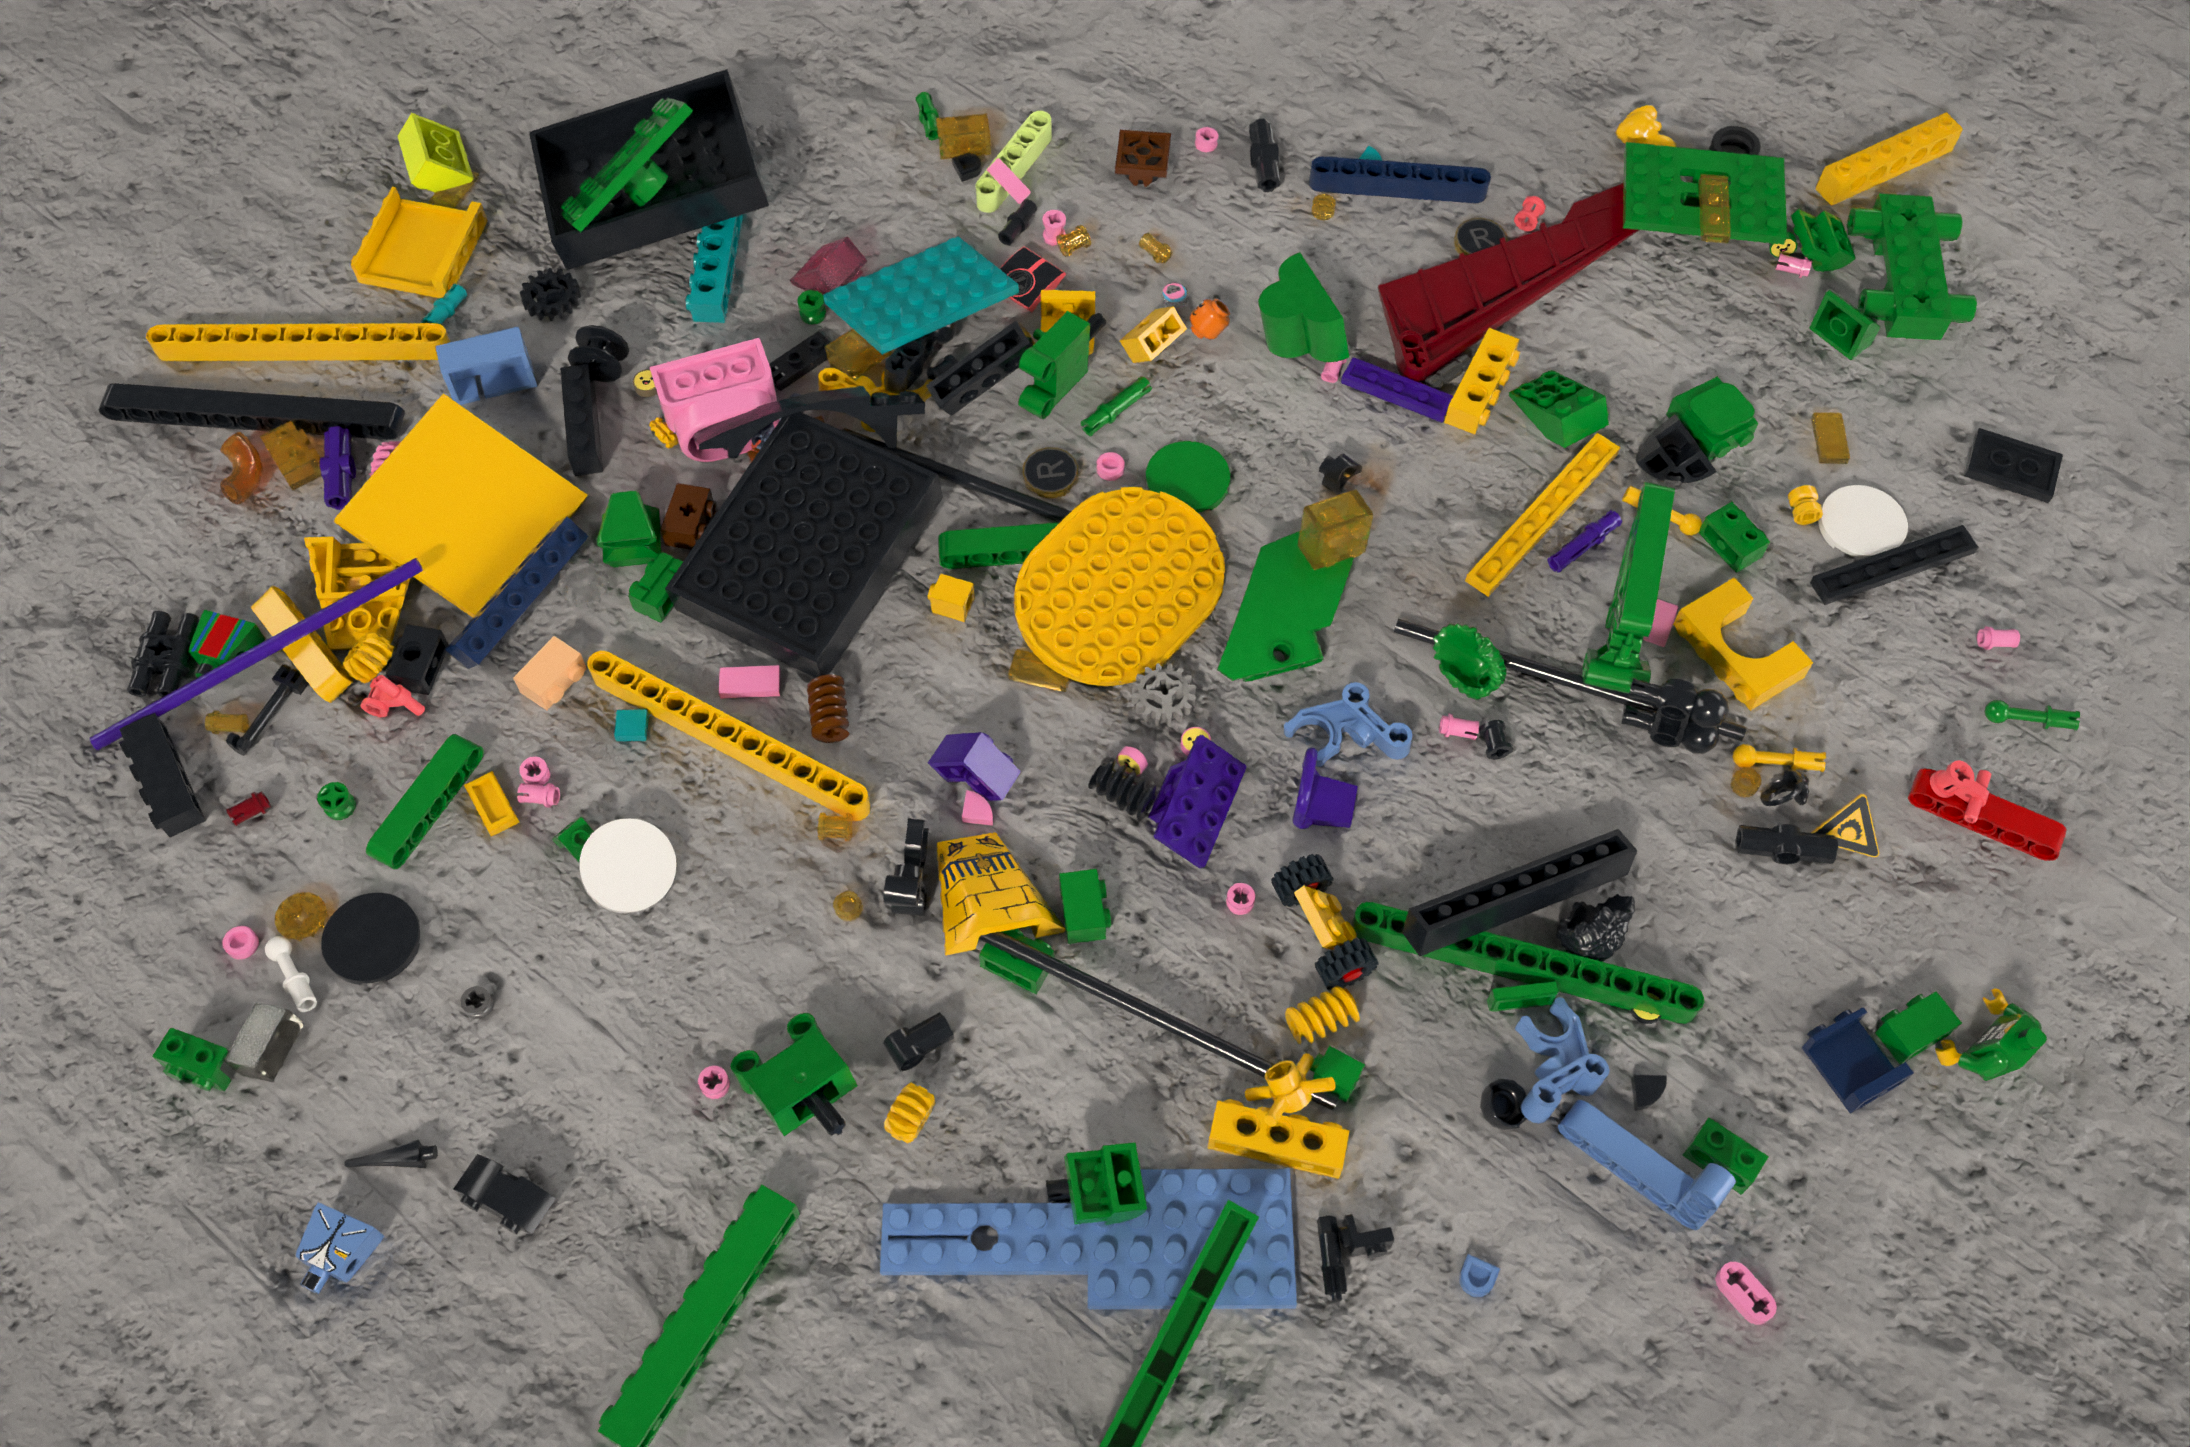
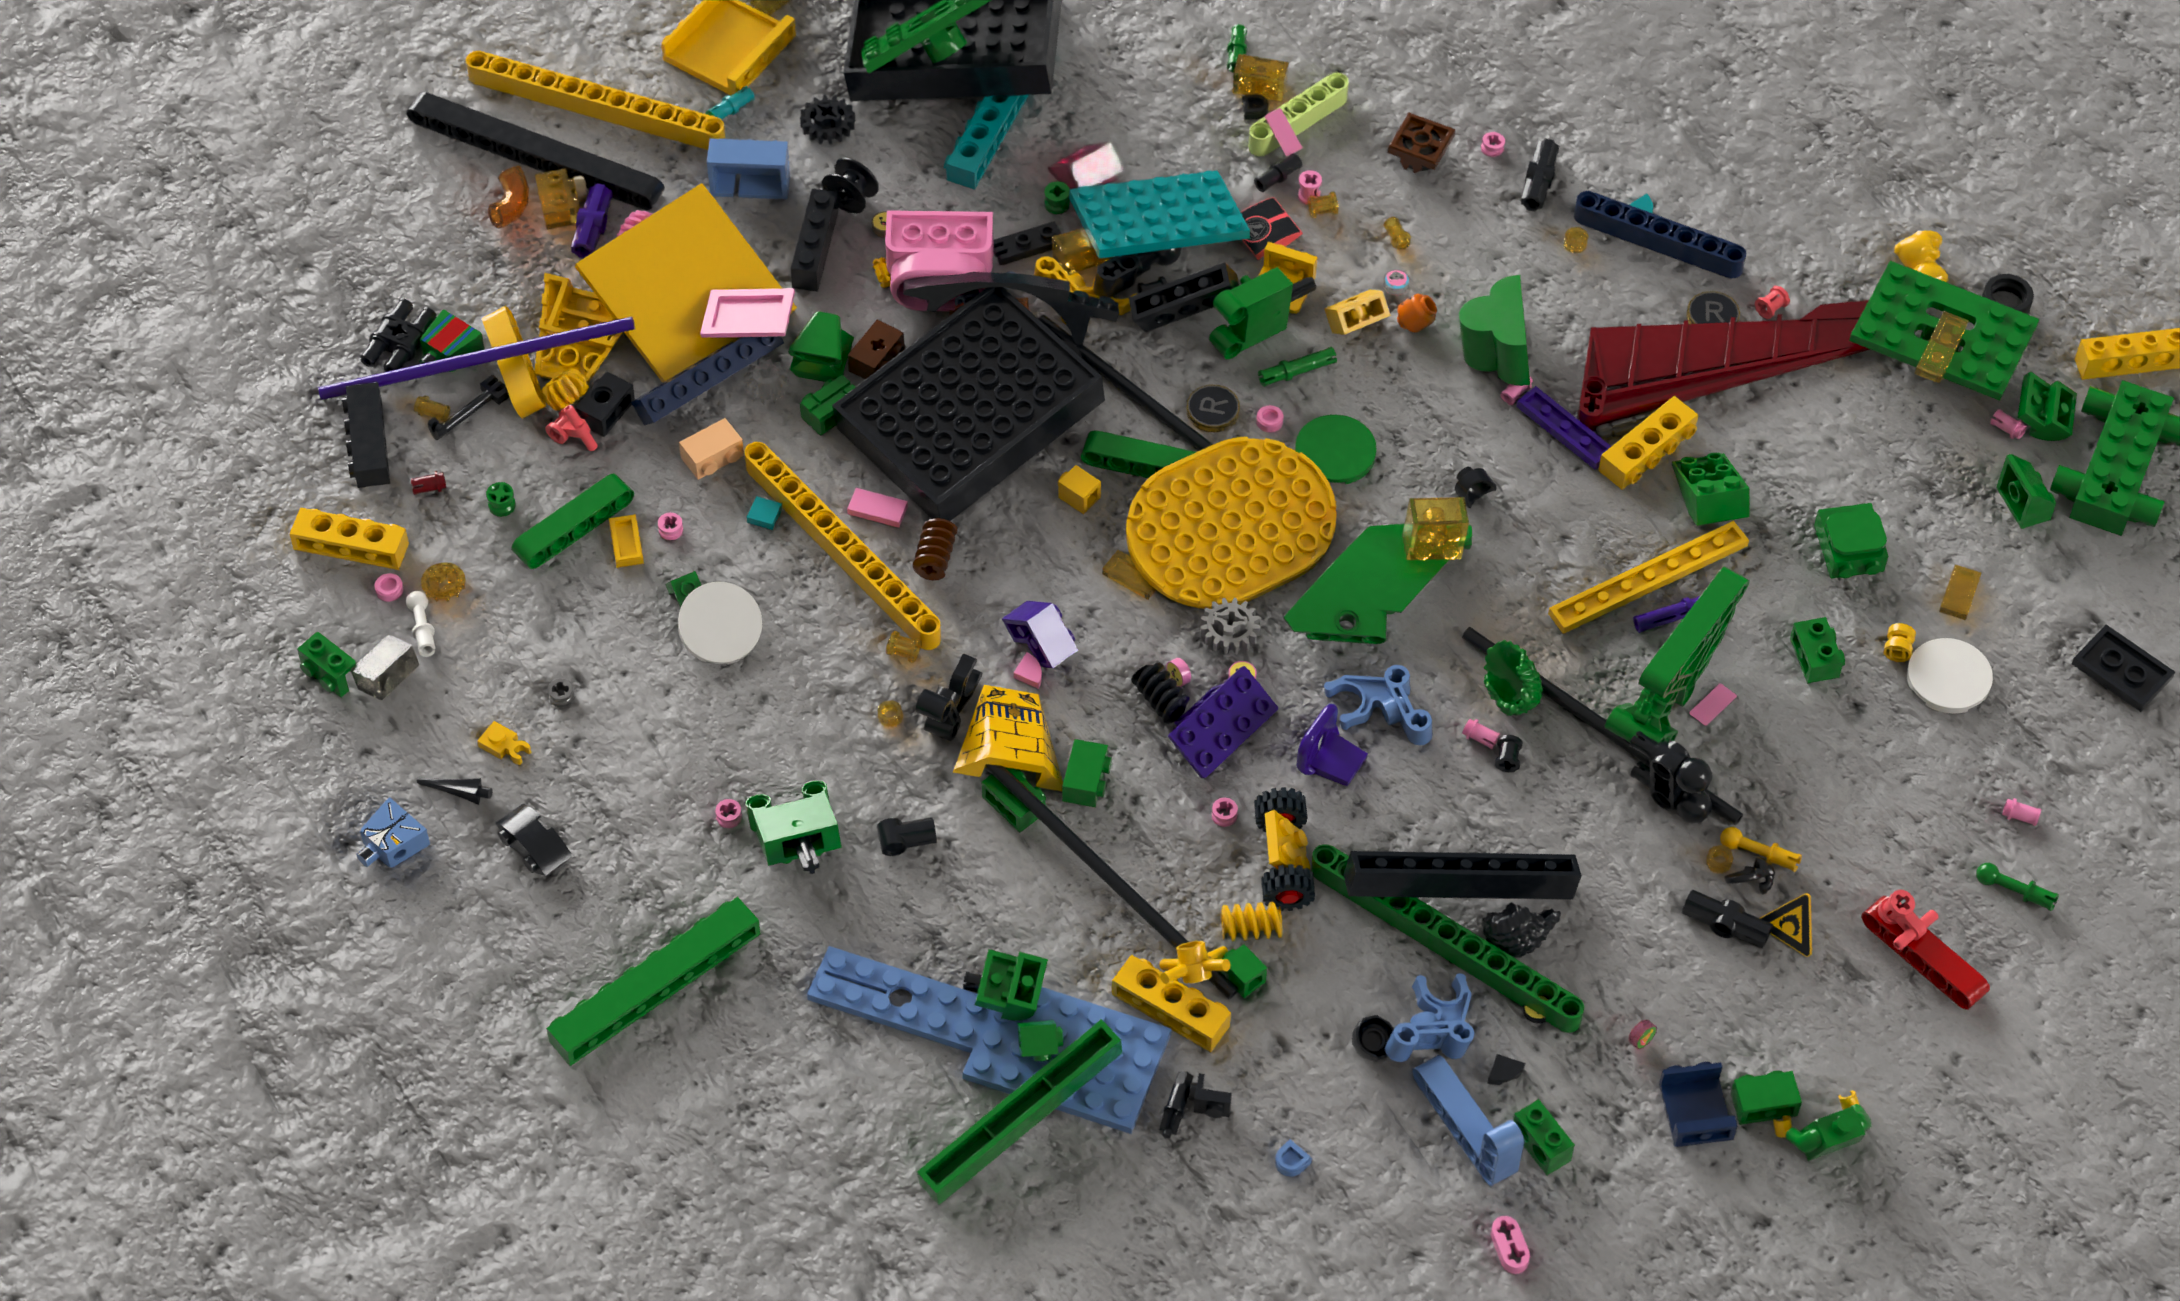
camera: 20 degrees right, 5 degrees down
black tile [321,893,420,985] -> none
bright pink pin [517,783,560,808] -> none
yellow gear [884,1083,935,1143] -> none
green tile [1487,981,1559,1012] -> none
yellow pin [1621,485,1702,536] -> none
black brick [1636,414,1717,483] -> none
yellow arch [1673,578,1813,711] -> none
light yellow tile [1769,232,1797,258] -> none
black plate [1810,525,1979,605] -> none
none -> yellow brick [289,507,409,570]
none -> yellow plate [477,721,531,765]
none -> dark tan tile [573,175,588,203]
none -> bright pink piece [700,288,795,338]
none -> green brick [1017,1020,1063,1061]
none -> clear pink tile [1629,1019,1657,1049]

